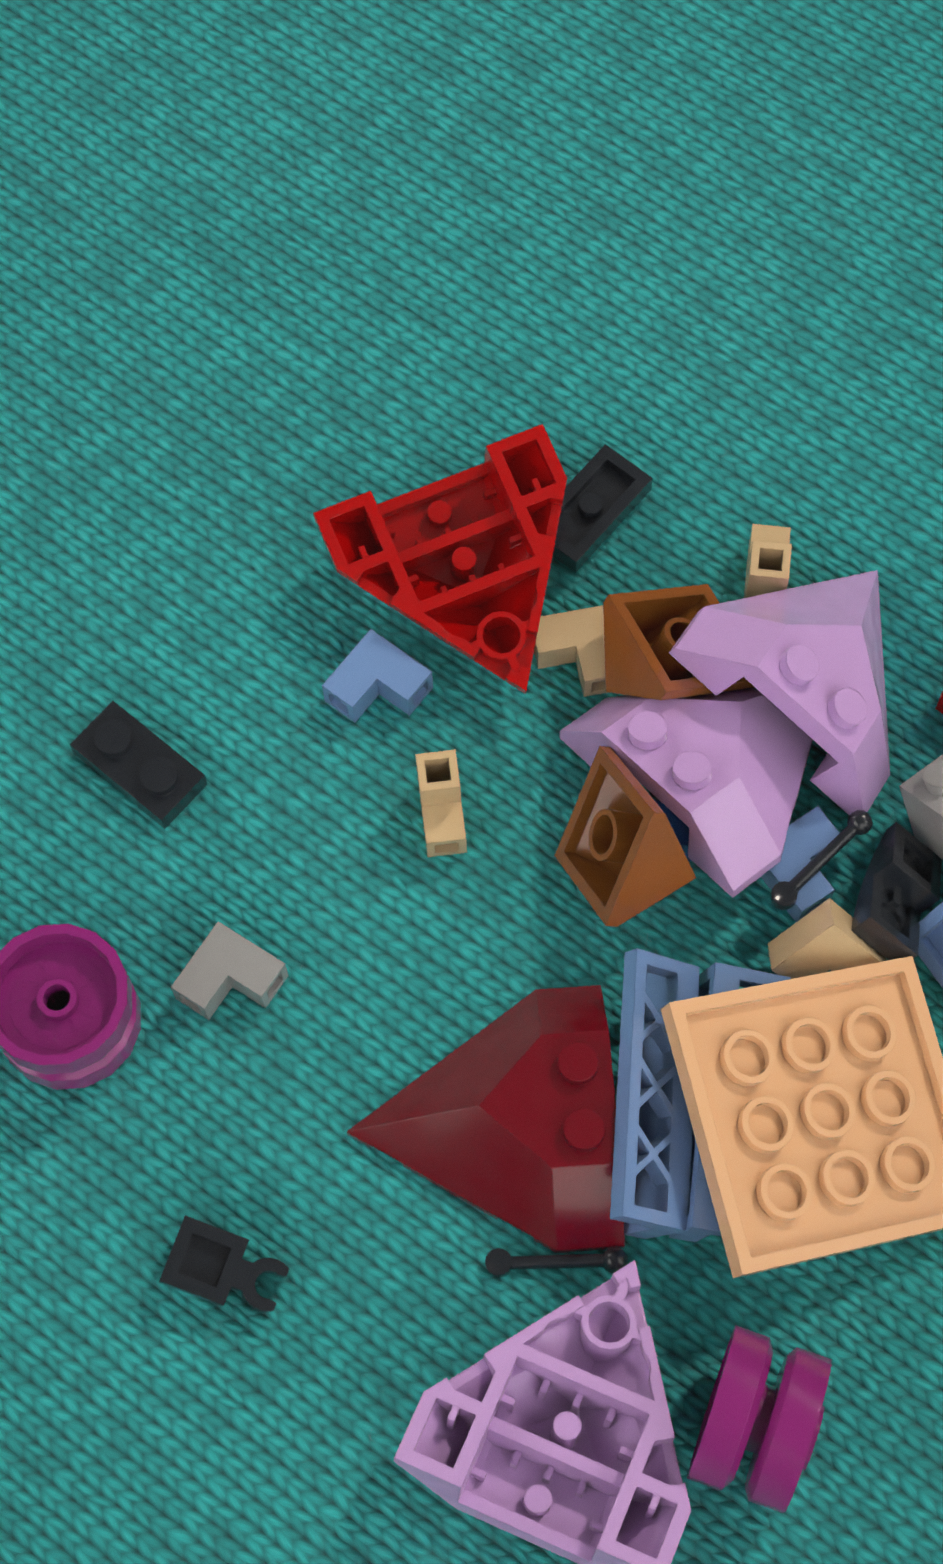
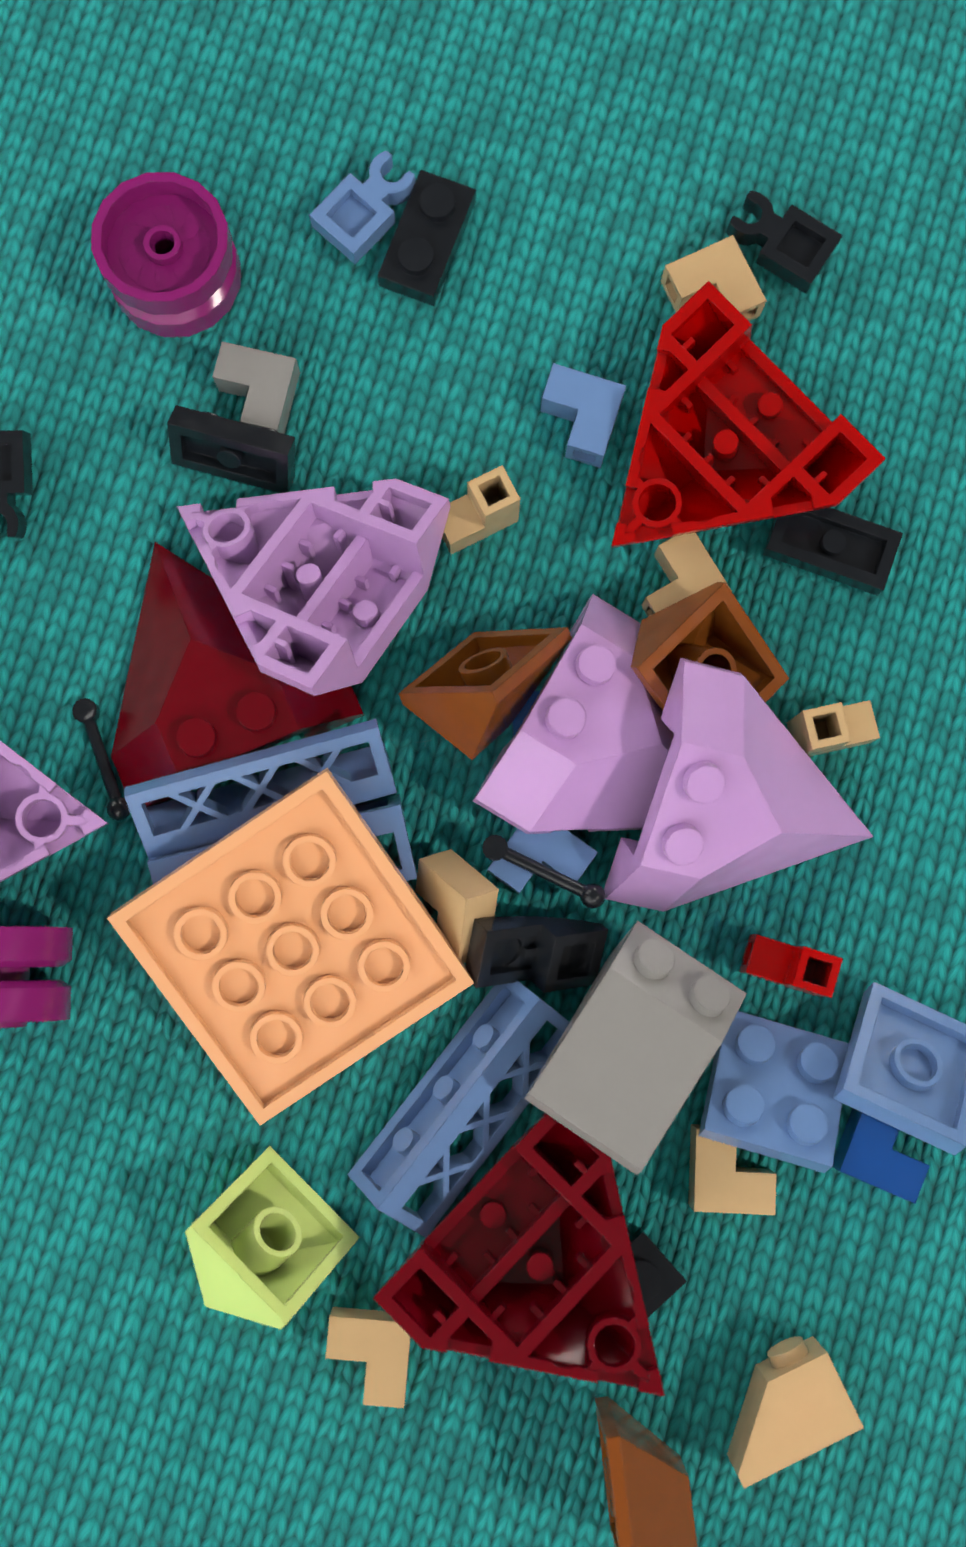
camera: 65 degrees right, 15 degrees up
none -> black plate [167,405,295,493]
none -> lavender wedge [177,479,450,696]
none -> medium blue plate [309,150,415,264]
none -> tan piece [661,235,767,321]
none -> black plate [726,191,843,294]

